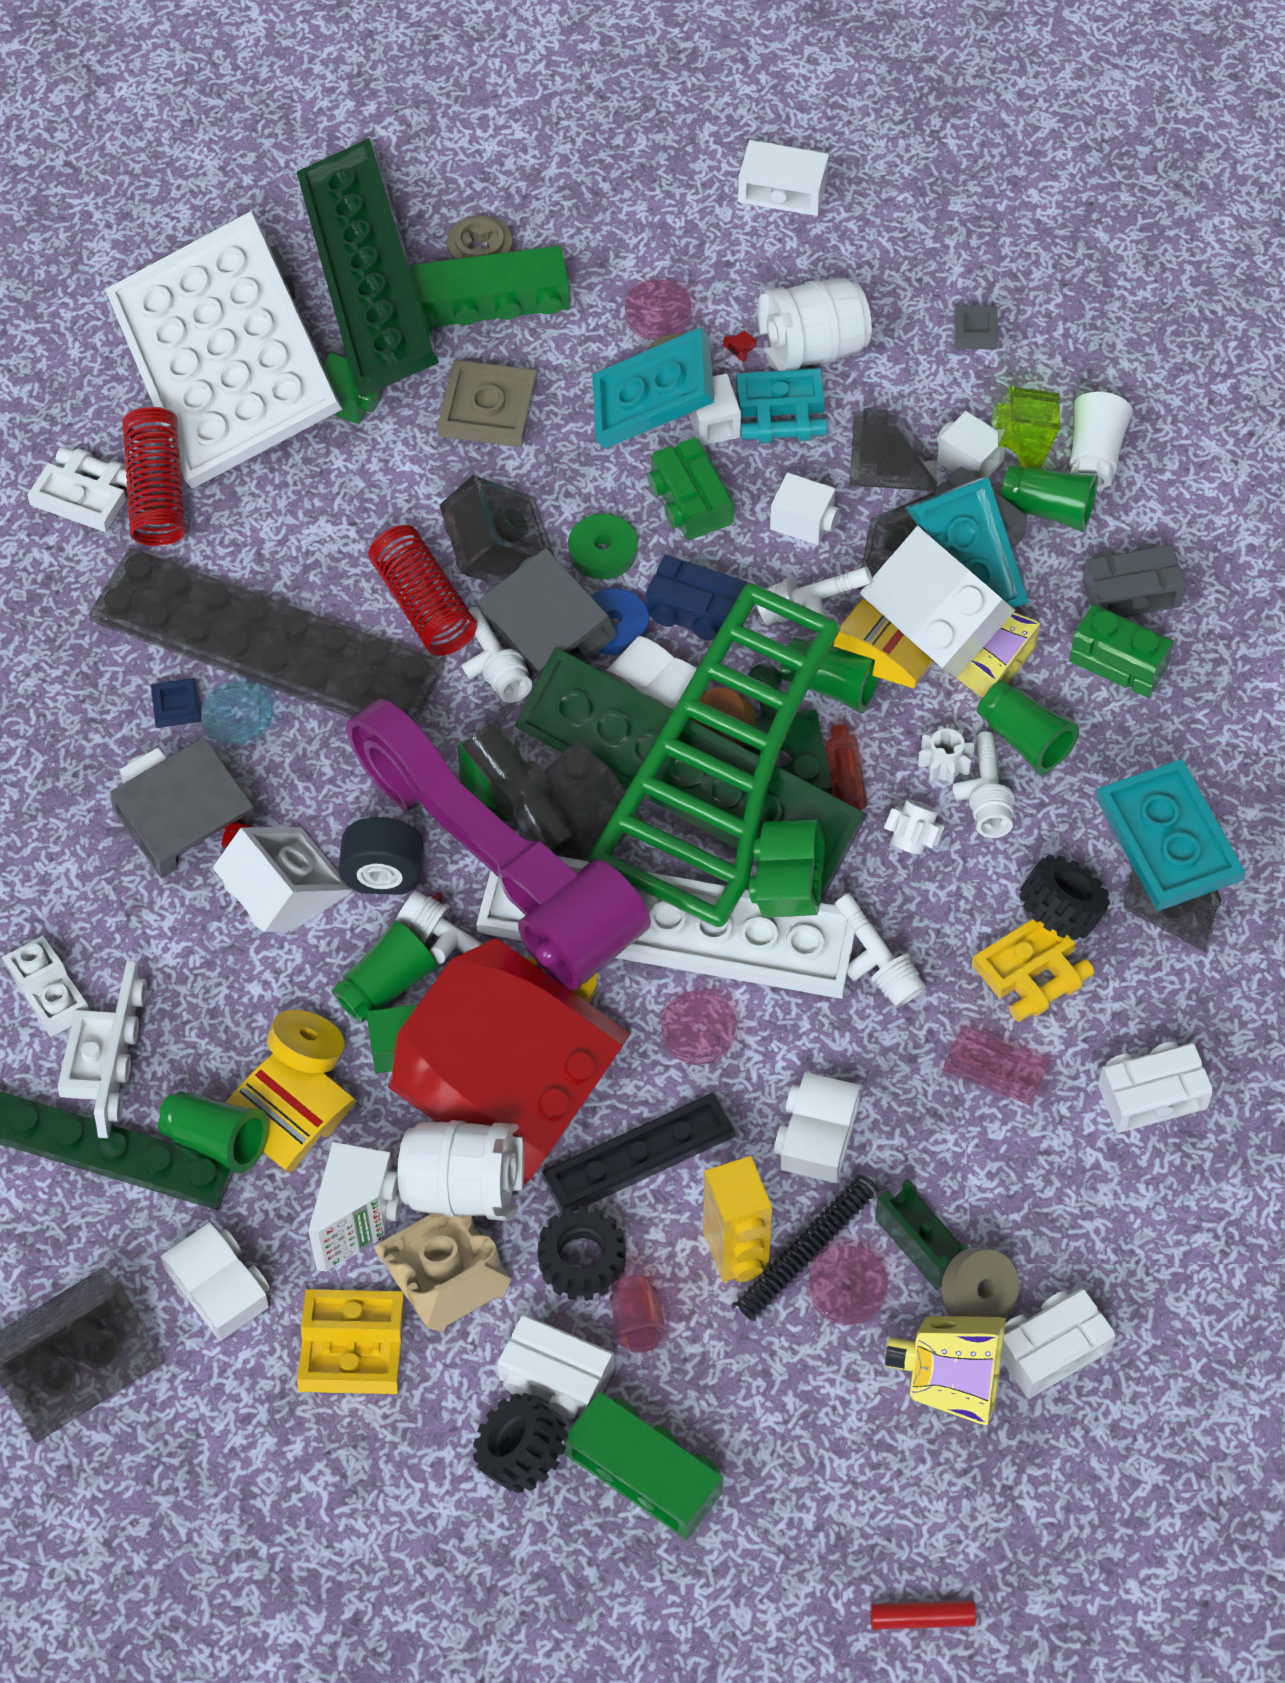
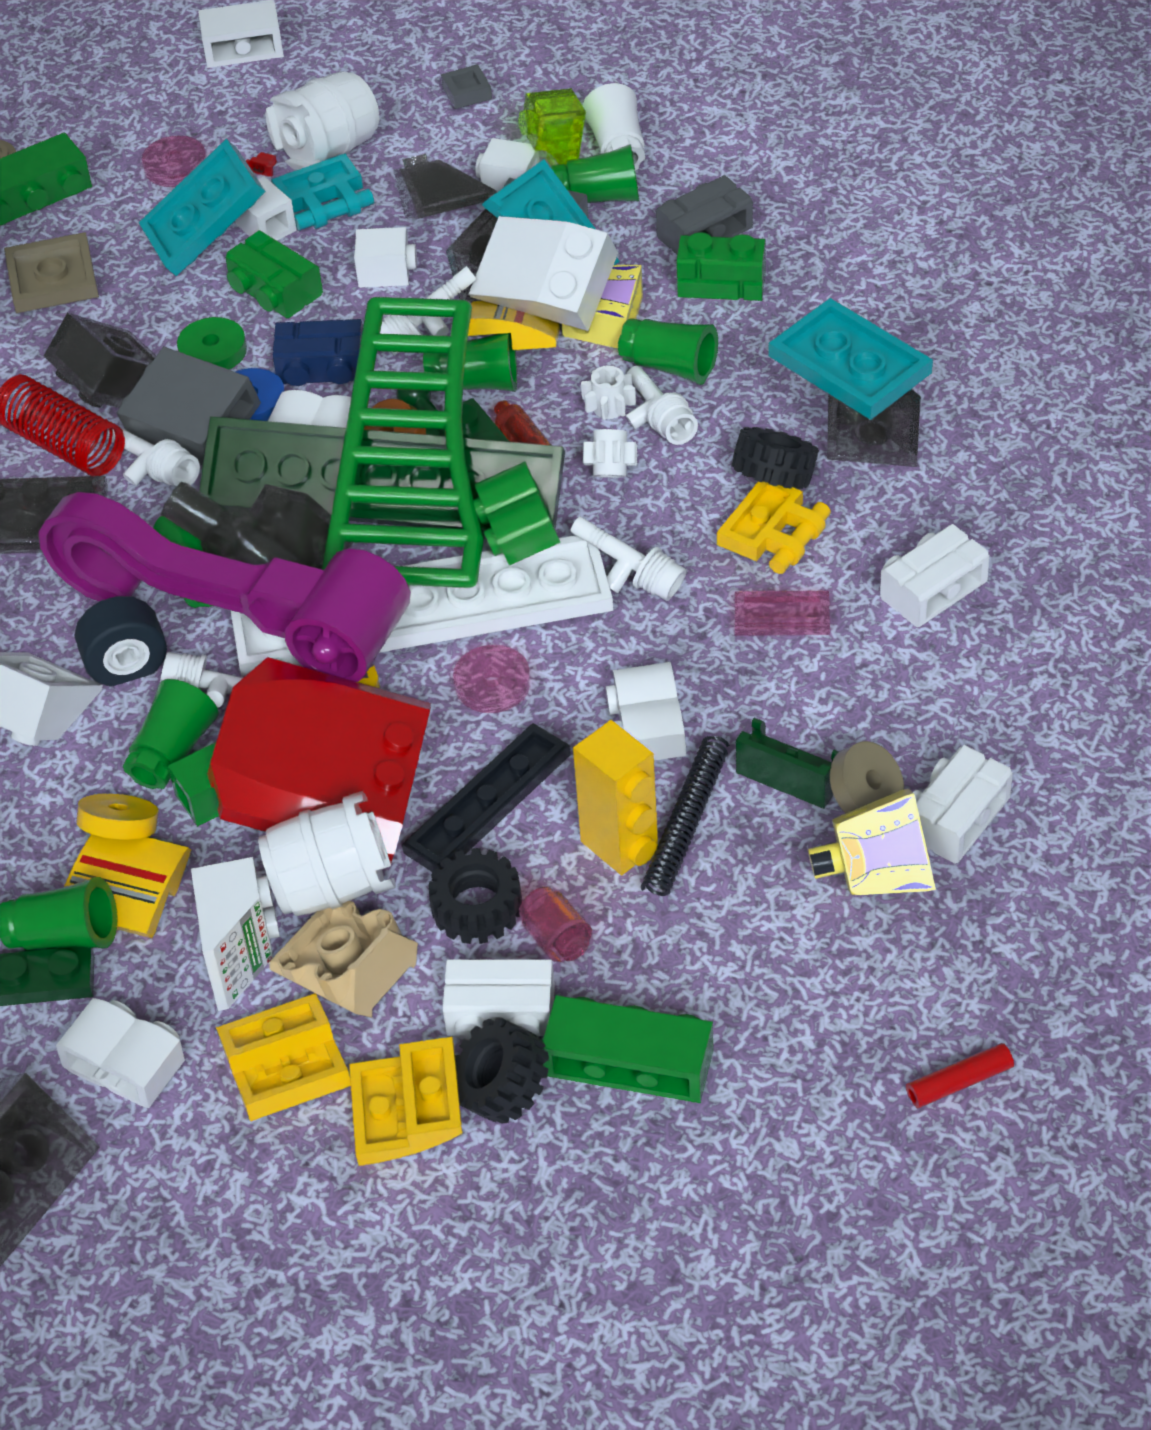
camera: 20 degrees left, 10 degrees down
clear pink piece [808,1246,888,1325] -> none
none -> yellow slope [349,1037,463,1166]

